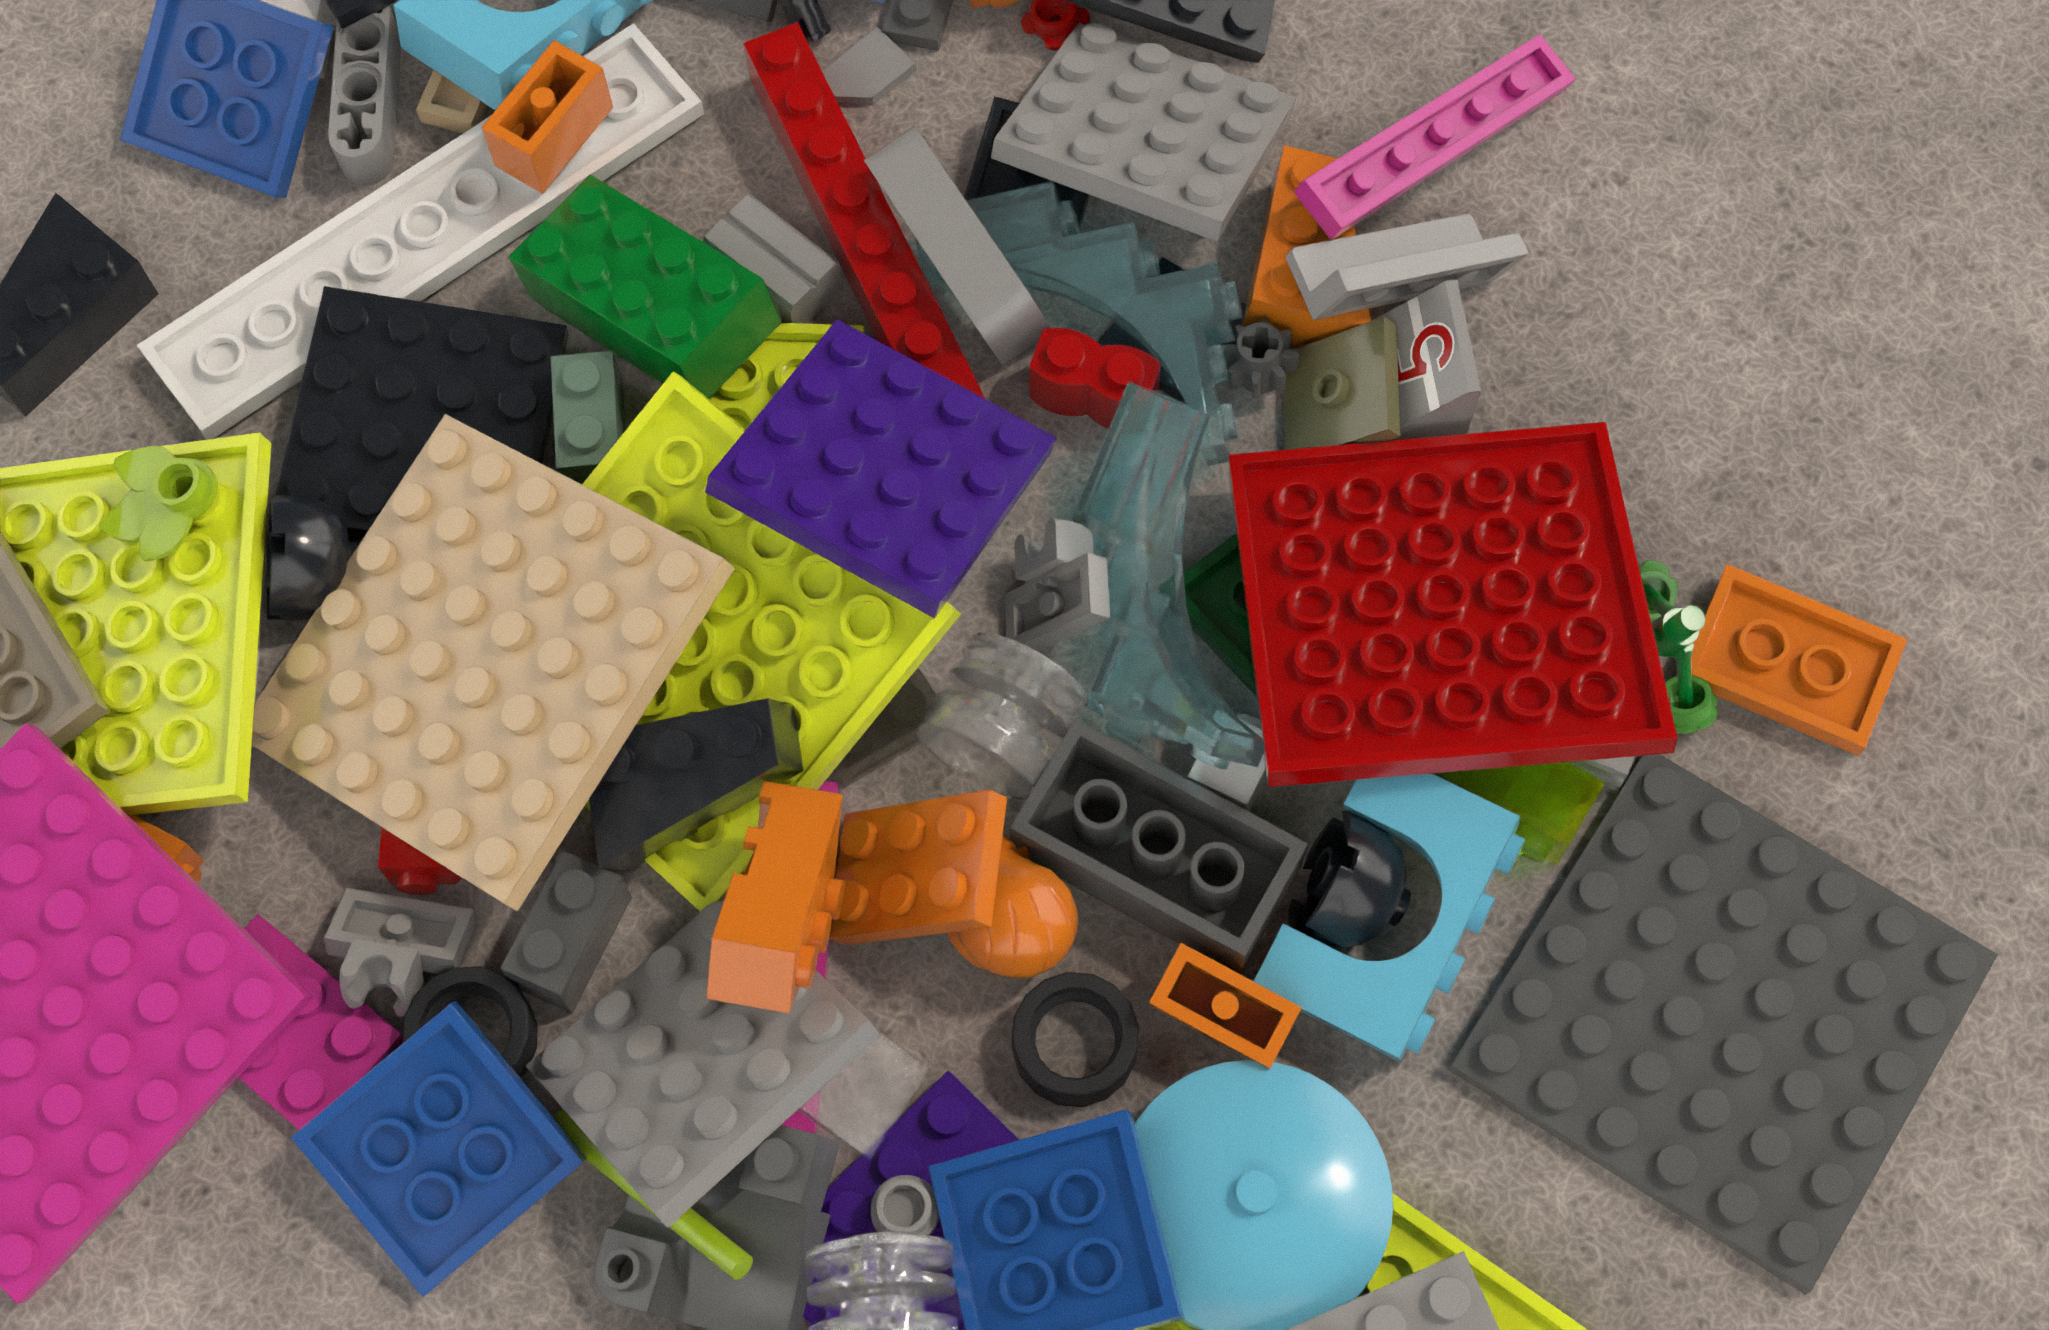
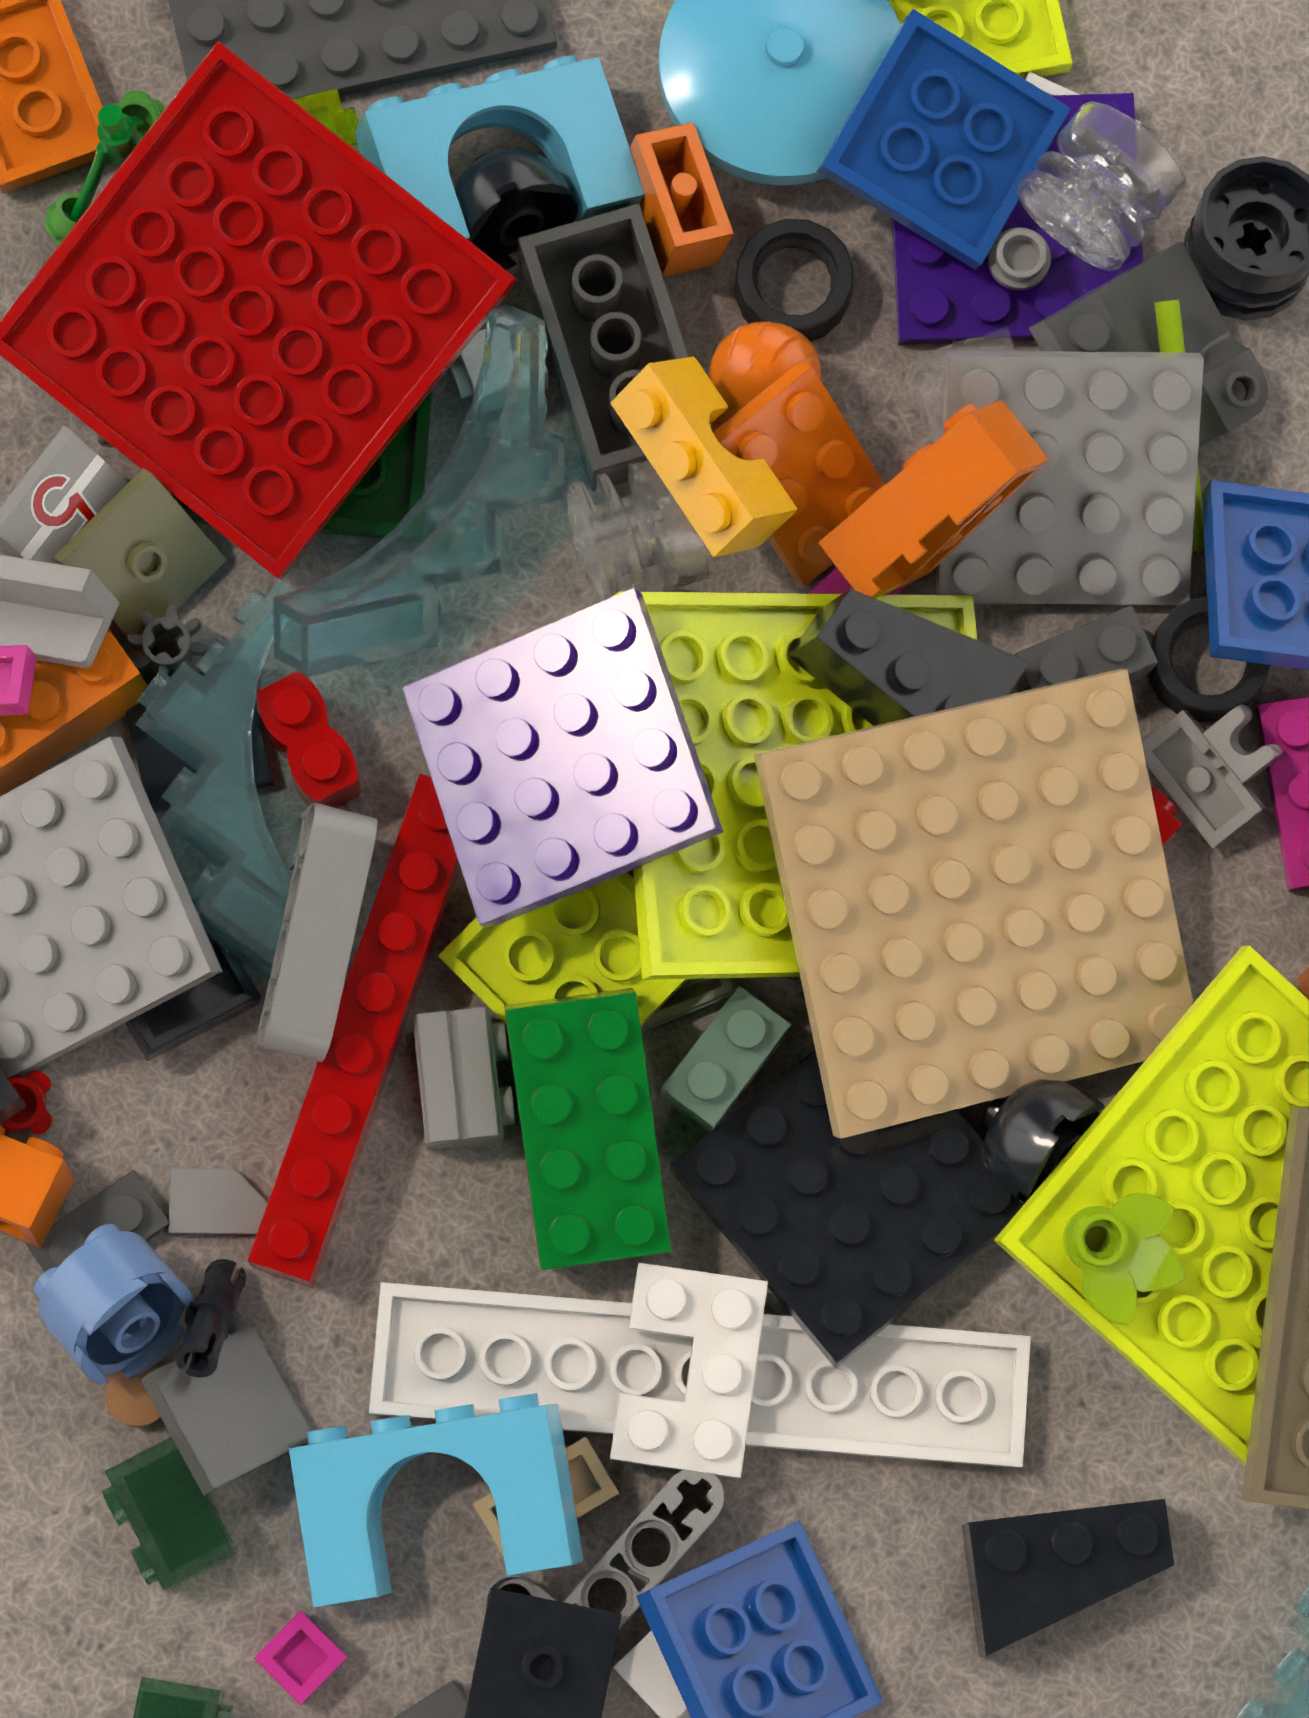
camera: 145 degrees left, 10 degrees up
orange brick [481,40,613,194] -> none
light grey plate [1005,518,1110,656] -> none
none -> yellow arch [610,356,798,557]
none -> white plate [610,1262,768,1479]

